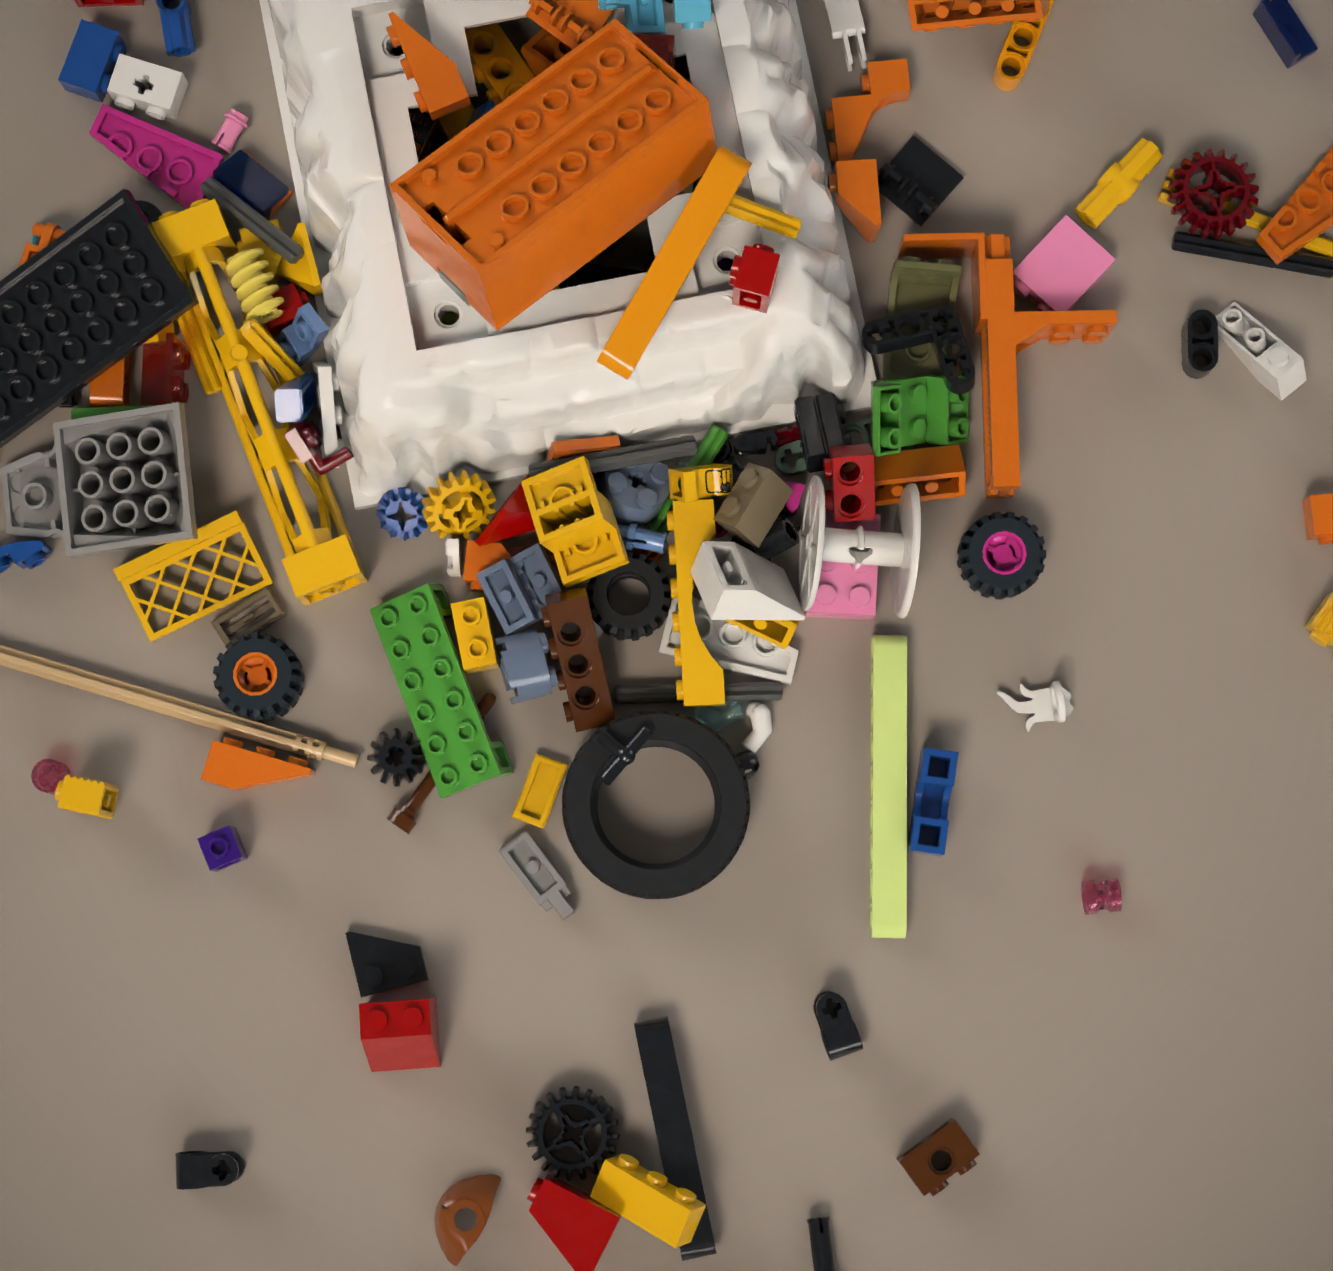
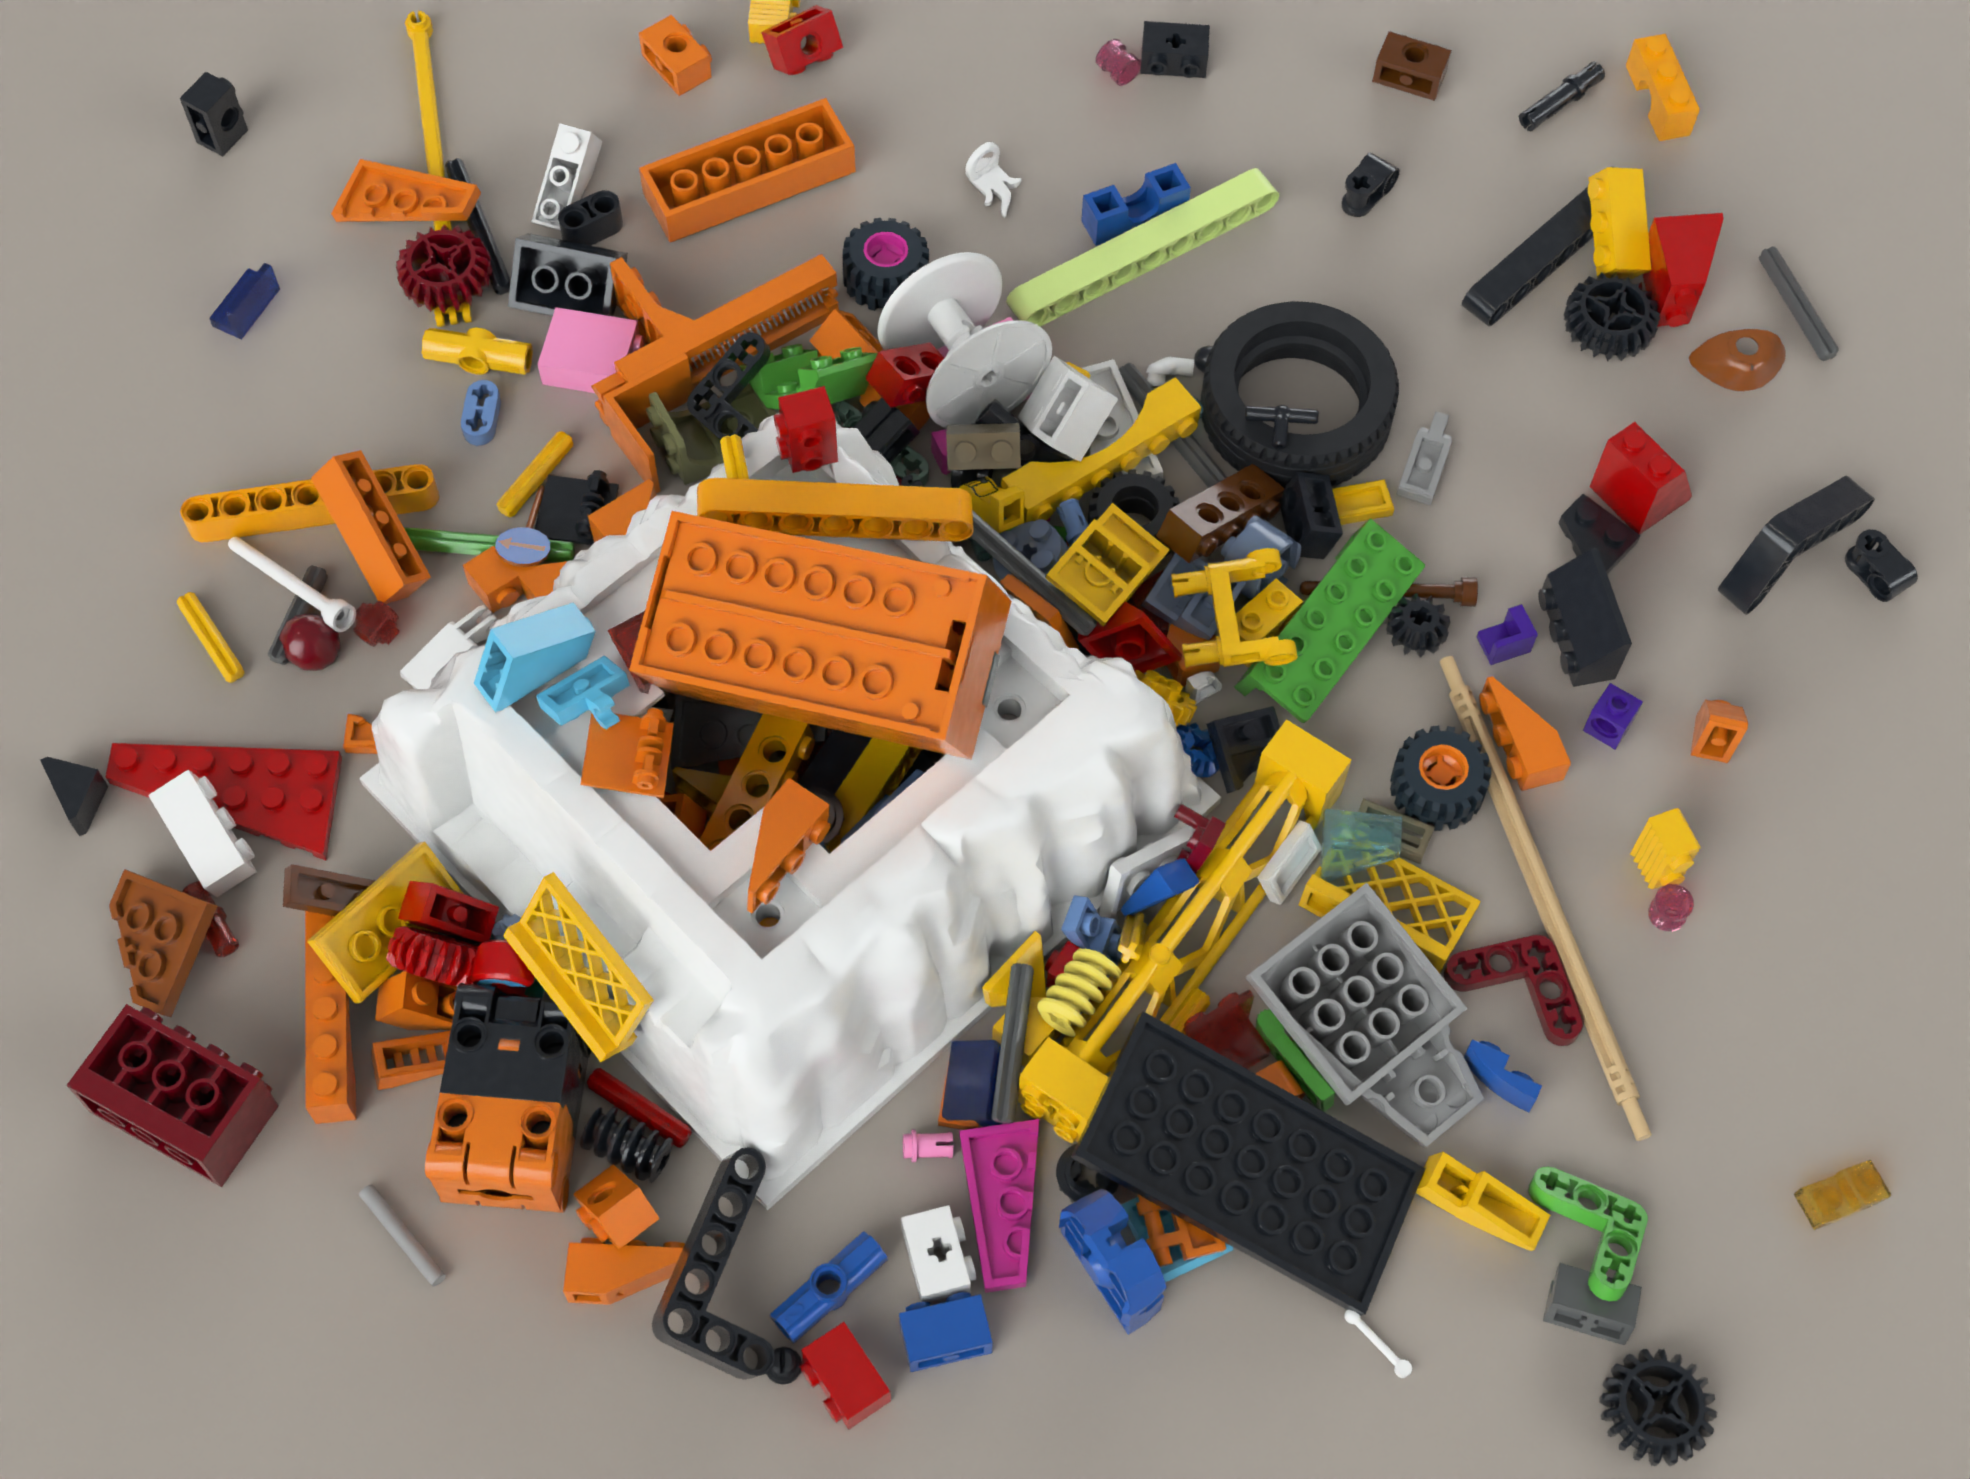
camera: 125 degrees left, 20 degrees down
none -> bright green axle [404,527,575,562]
none -> medium blue beam [461,380,501,446]
none -> piece [495,485,550,567]
none -> yellow axle [496,431,574,518]
none -> black slope [508,233,628,317]
none -> orange brick [639,98,856,243]
none -> red brick [761,5,843,75]
none -> blue connector [1059,1189,1167,1335]
none -> black brick [1140,21,1210,78]
none -> yellow connector [1171,548,1298,668]
none -> black wing [1206,706,1280,794]
none -> white tile [1257,820,1322,905]
none -> black brick [1279,472,1343,559]
none -> clear light blue wing [1320,809,1402,882]
none -> dark red beam [1444,935,1583,1046]
none -> dark purple panel [1476,604,1538,665]
none -> black slope [1538,548,1632,687]
none -> orange slope [1690,699,1748,763]
none -> black beam [1718,475,1875,615]

